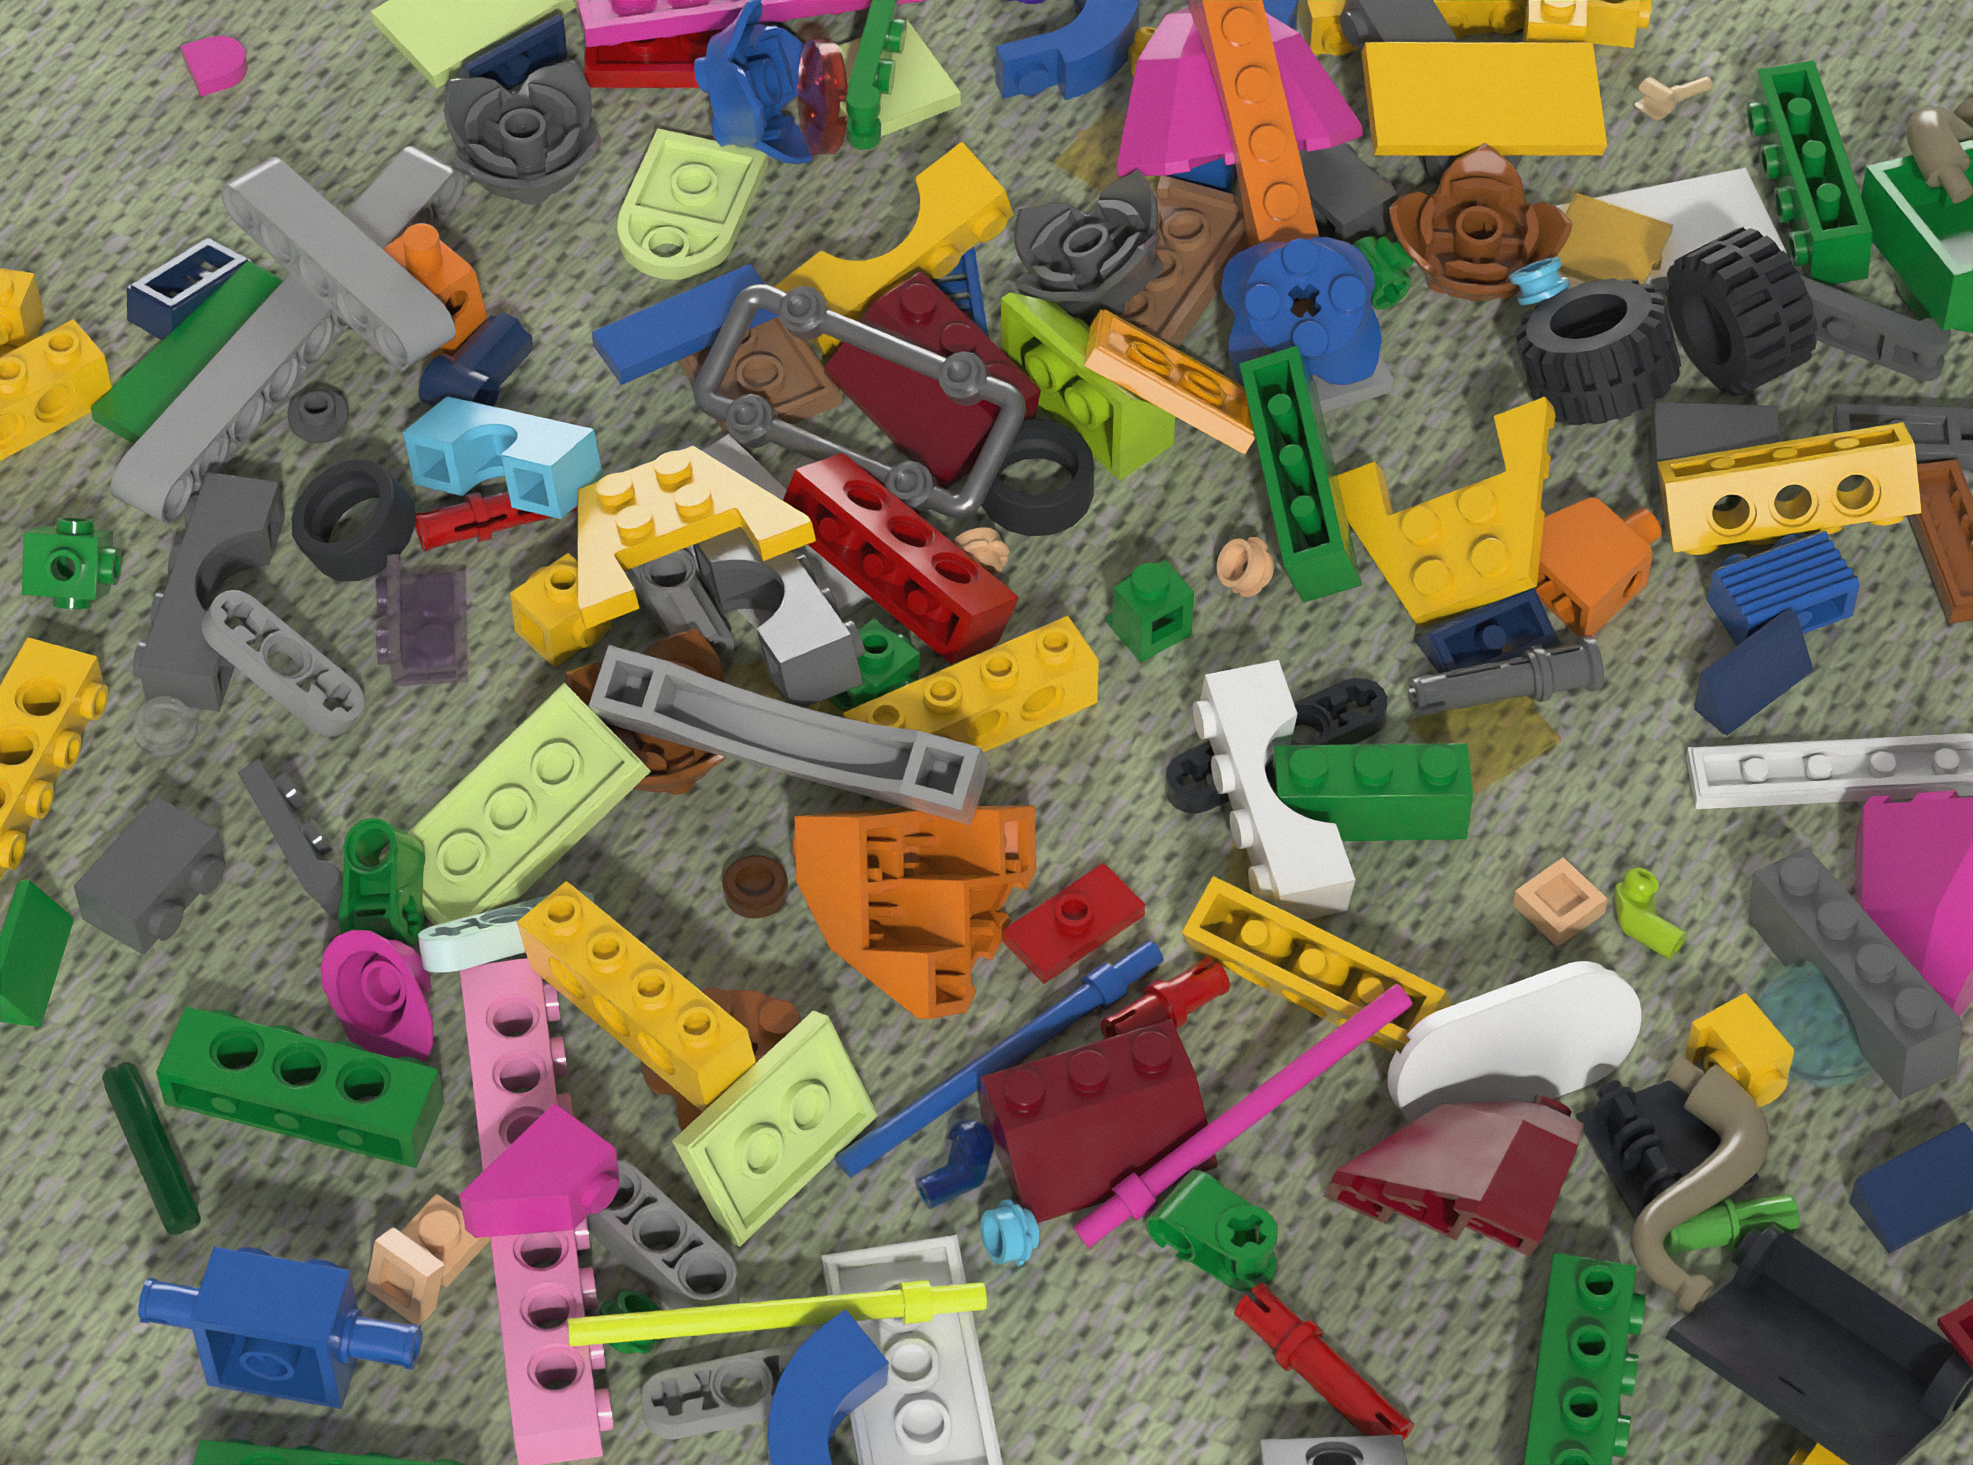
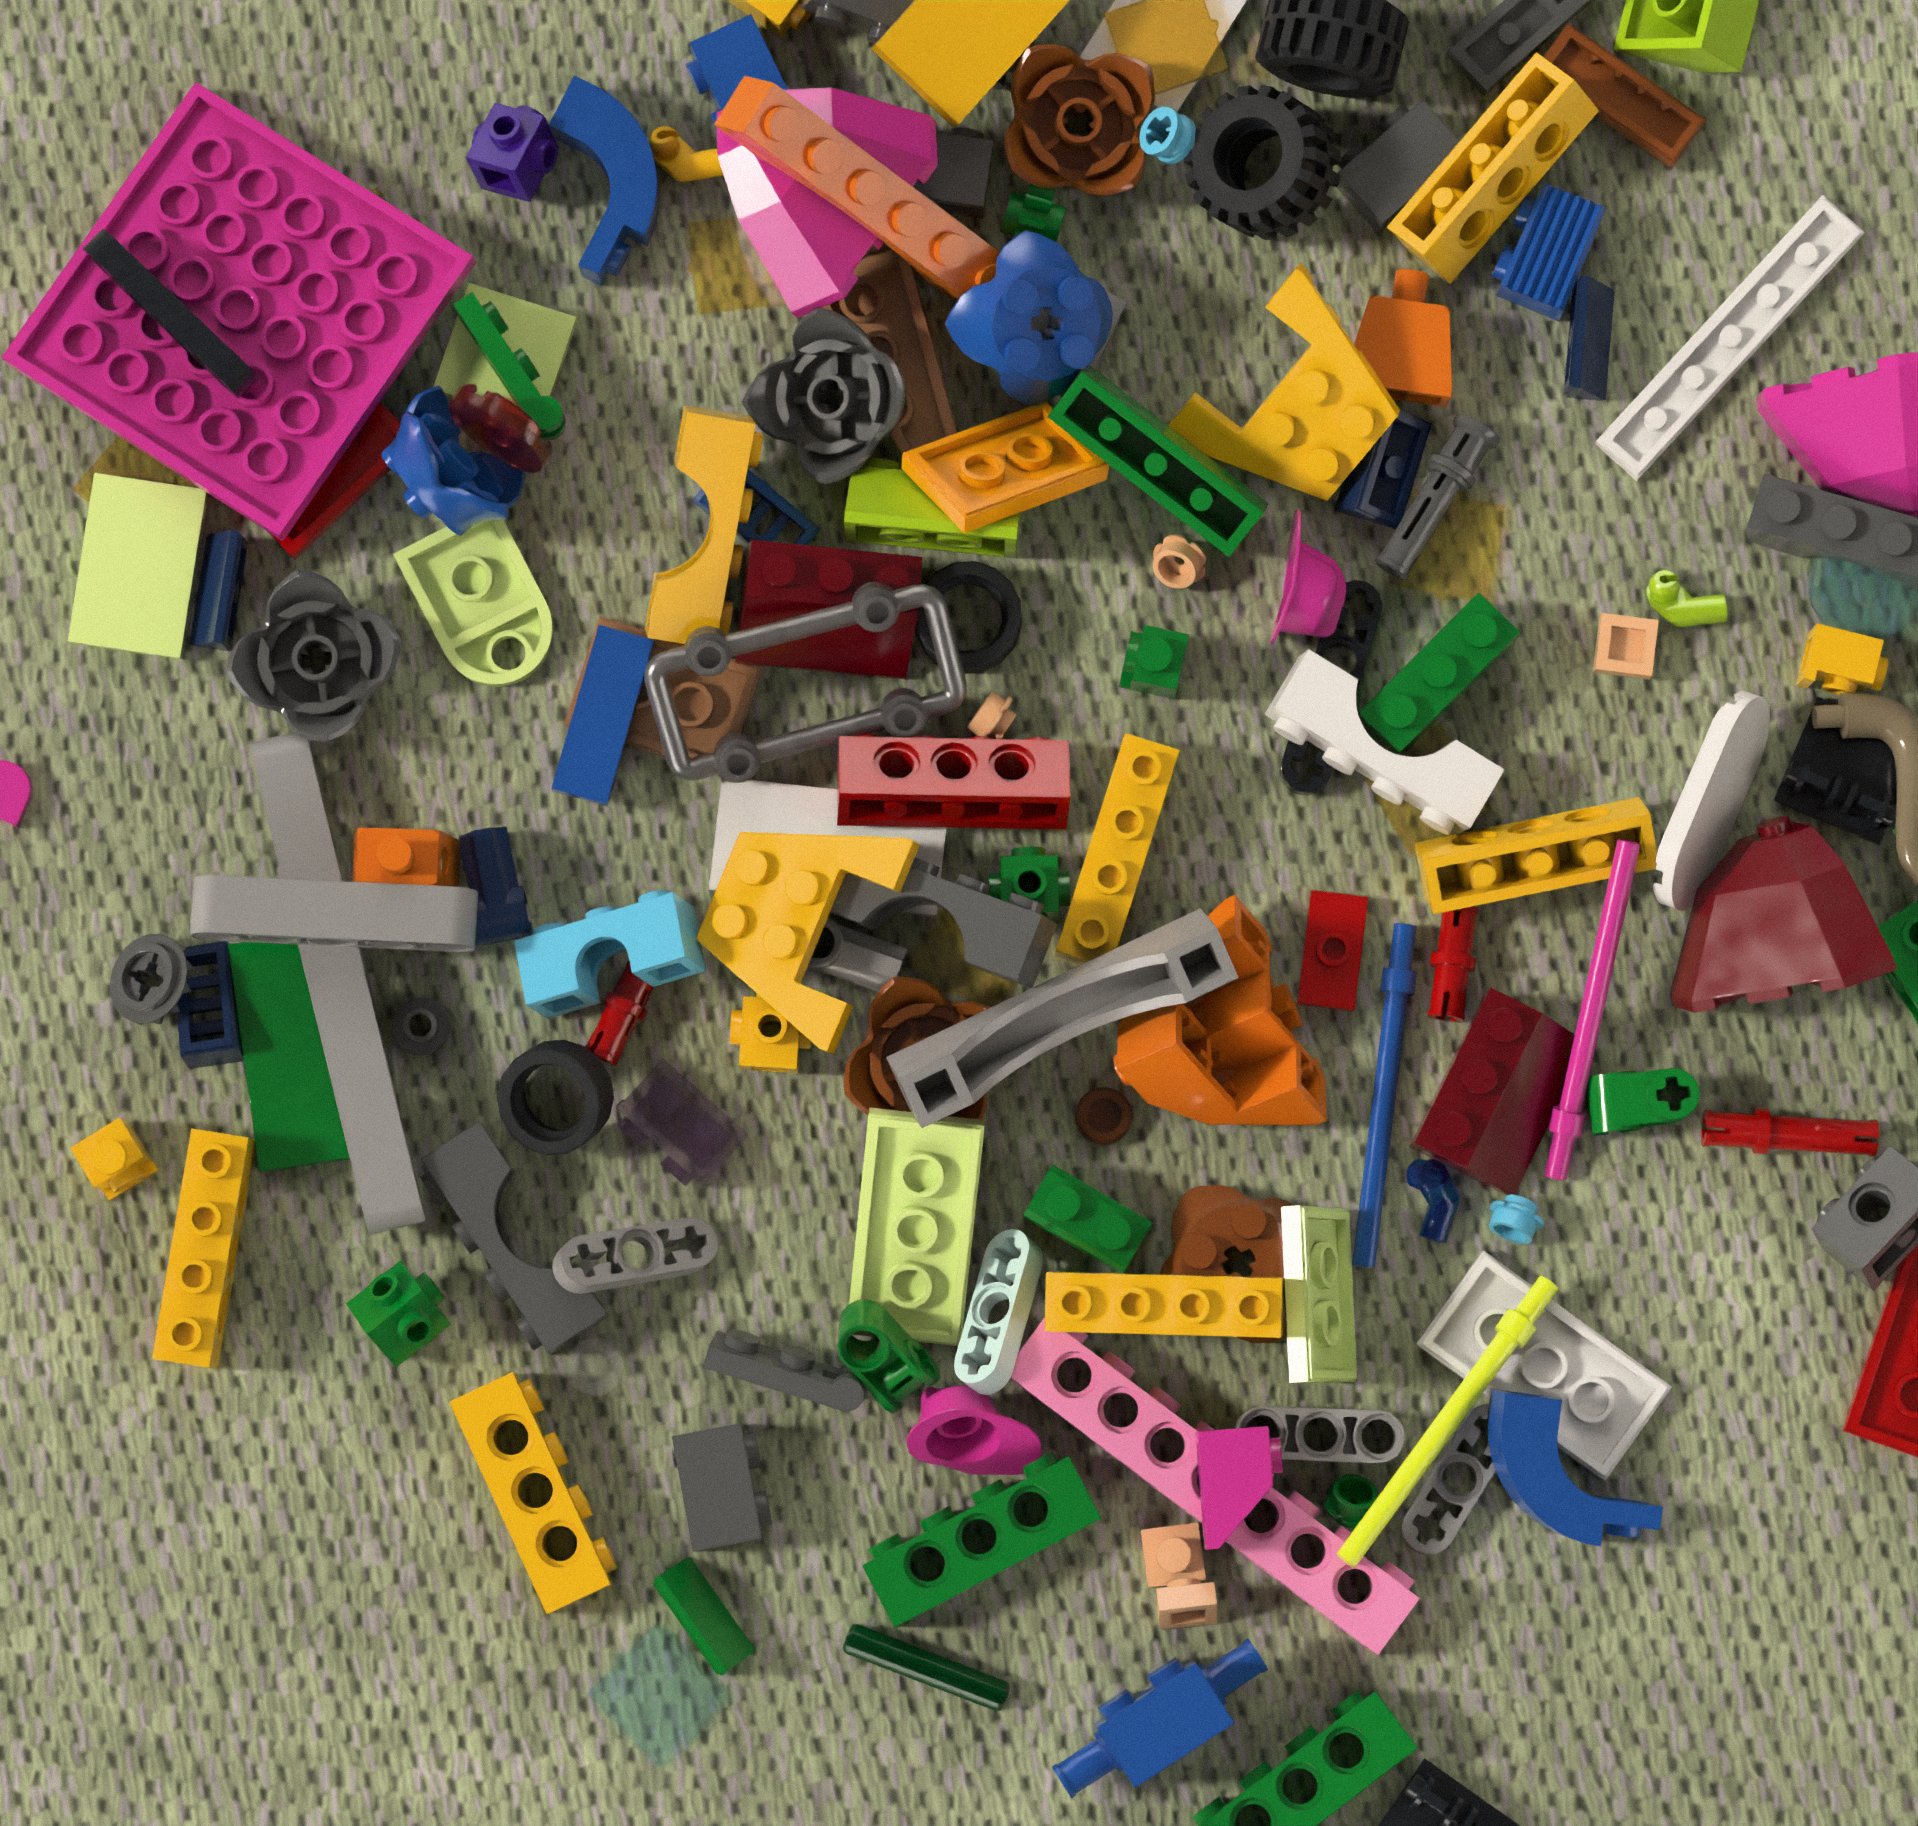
camera: 45 degrees left, 30 degrees up
none -> dark grey gear [110,934,195,1025]
none -> green brick [1022,1164,1152,1273]
none -> dark pink piece [1270,509,1346,644]

